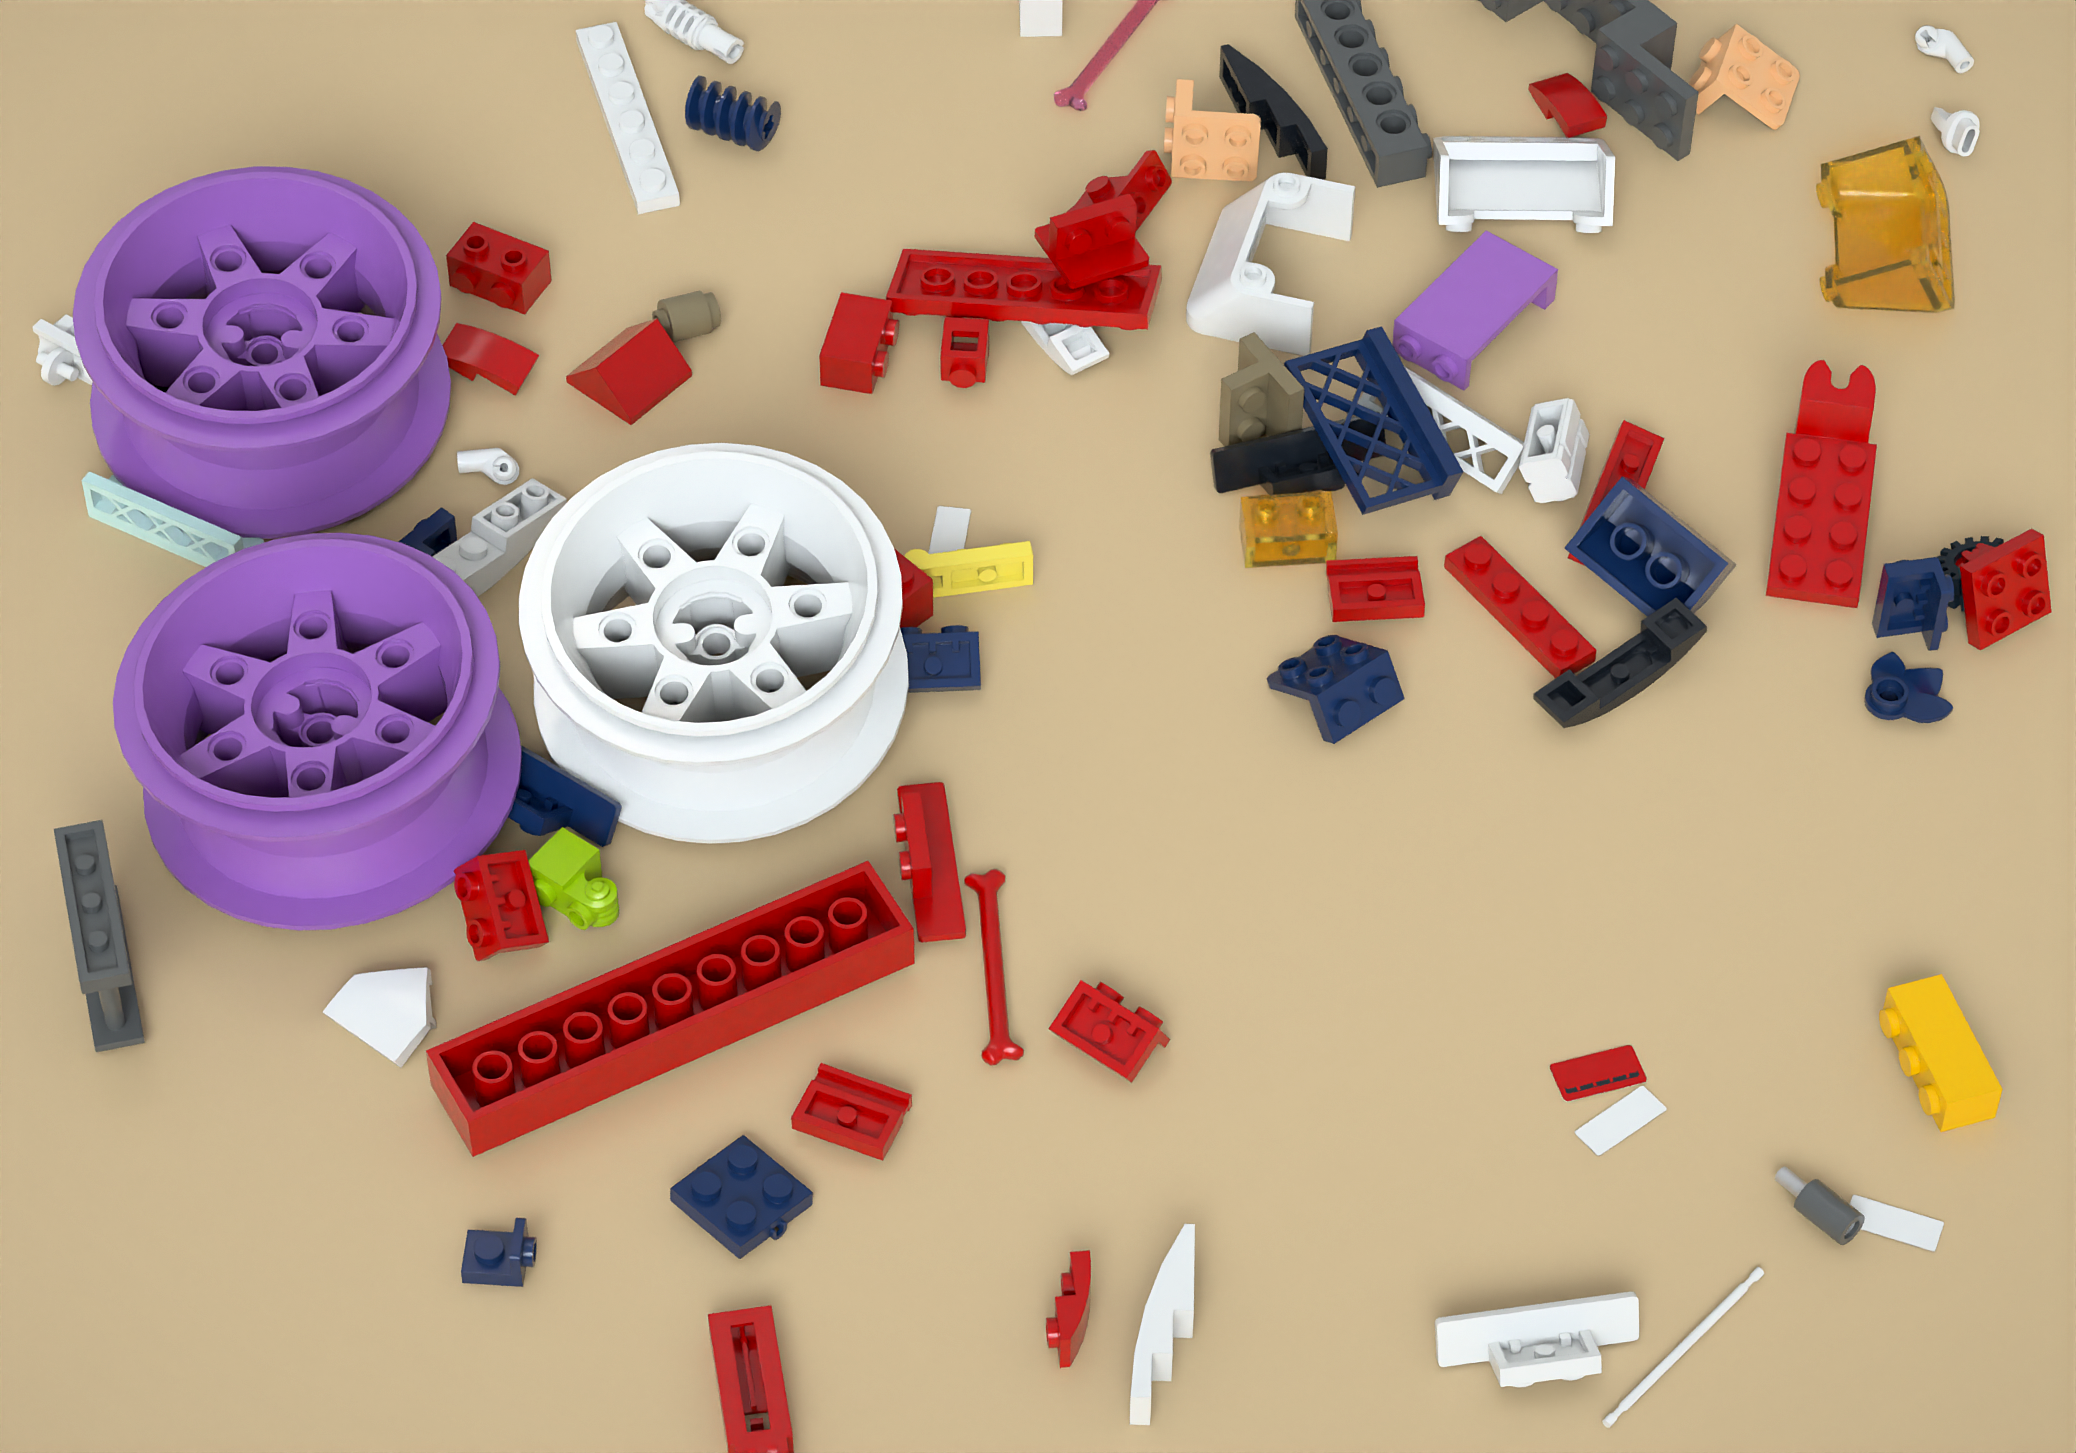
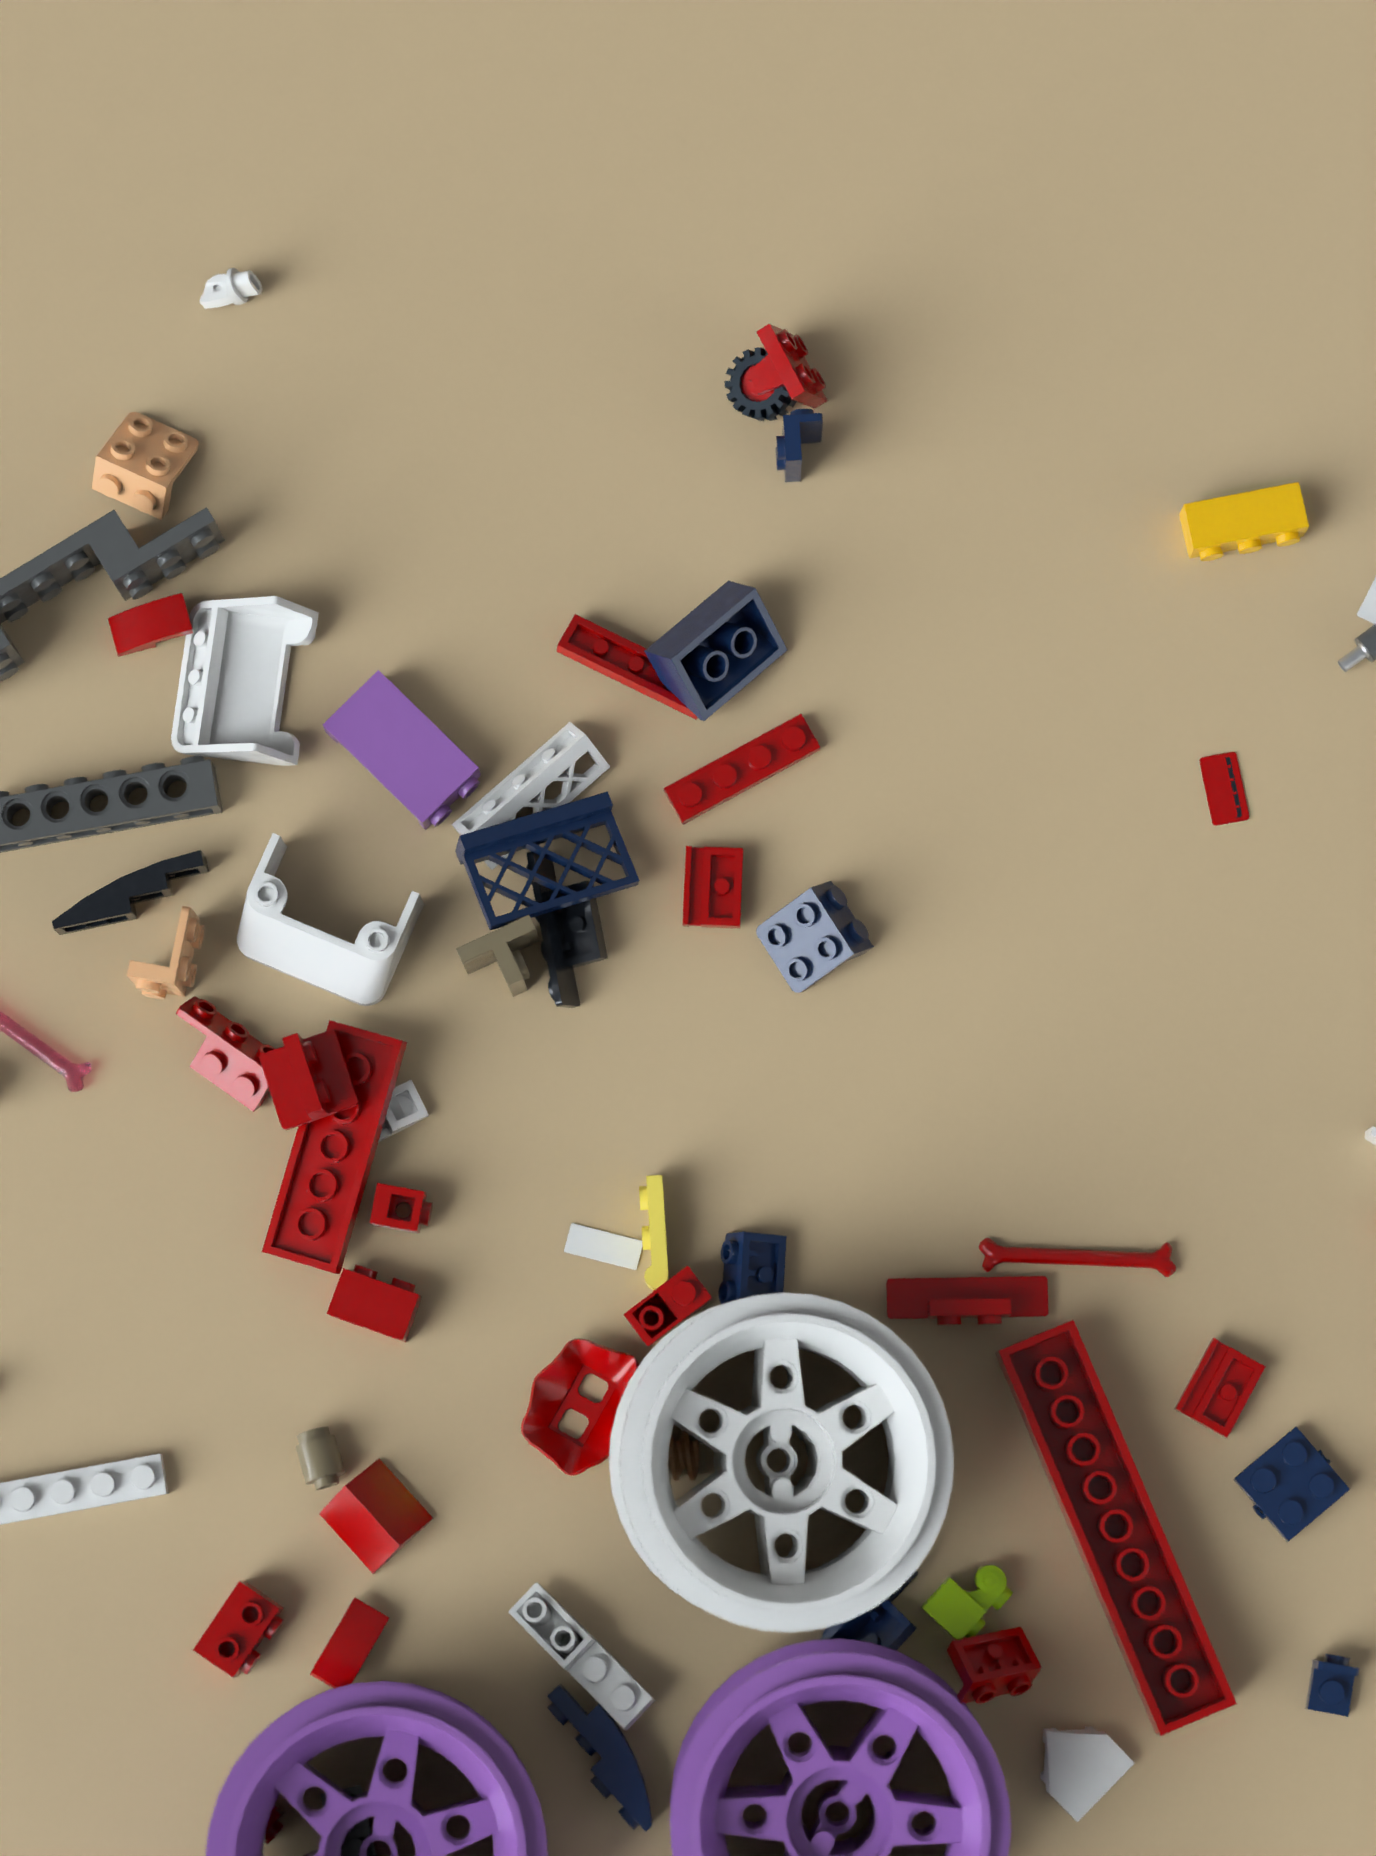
camera: 80 degrees left, 30 degrees up
white arm [457,448,519,485] -> none
dark blue piece [685,75,781,151] -> none
red bracket [1048,980,1170,1083] -> none
clear yellow brick [1239,491,1338,568] -> none
white brick [1519,398,1590,504] -> none
black slope [1533,598,1707,728] -> none
white sticker [1575,1086,1667,1156] -> none
red hinge [1766,360,1877,608] -> none
clear yellow windscreen [1816,136,1955,313] -> none
dark blue plate [1864,652,1953,723] -> none
white arm [1915,25,1974,73] -> none

